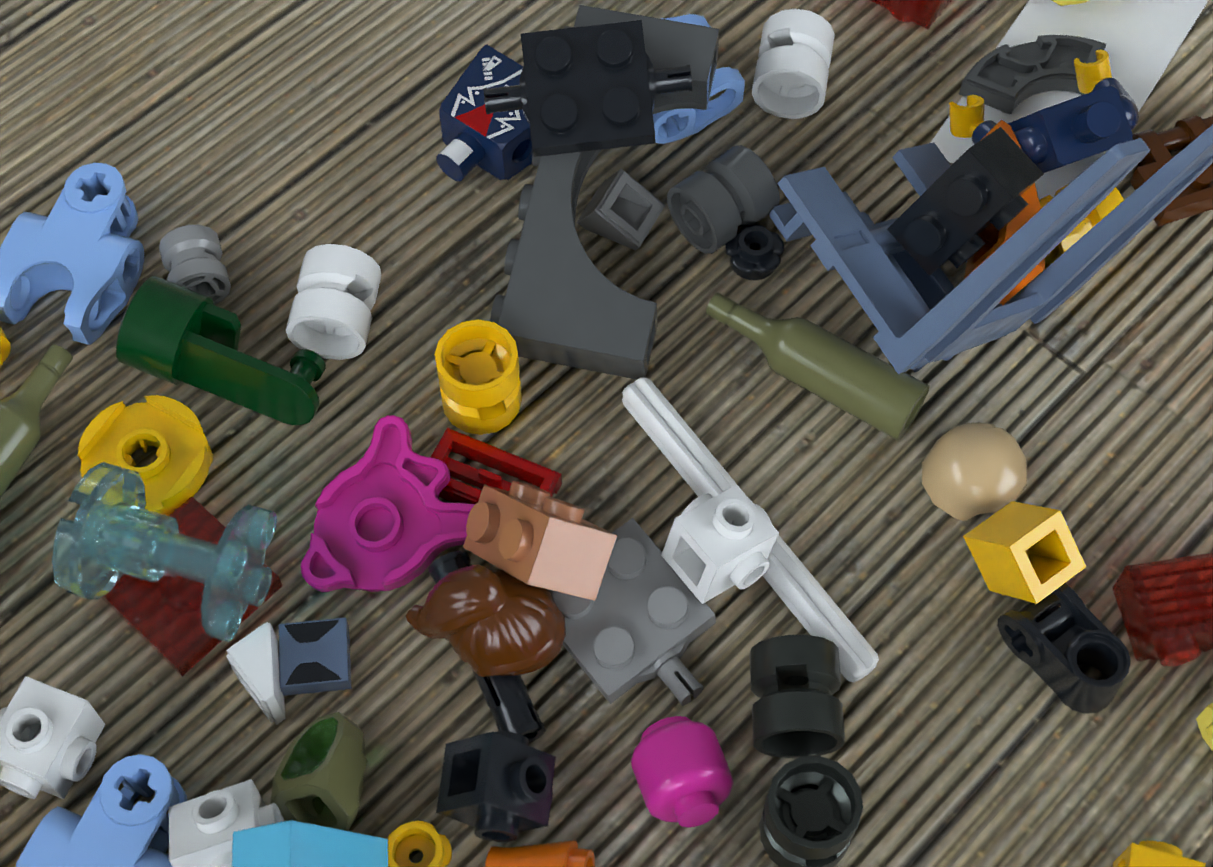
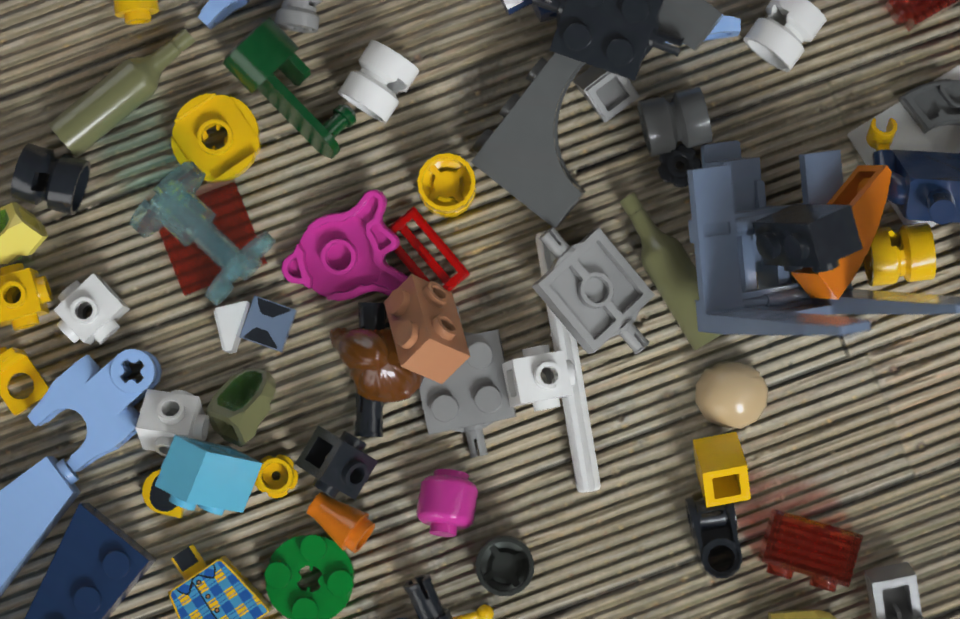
camera: 30 degrees right, 25 degrees up
pearl dark grey wheel [750,635,845,758] -> none
none -> light grey plate [532,226,655,354]

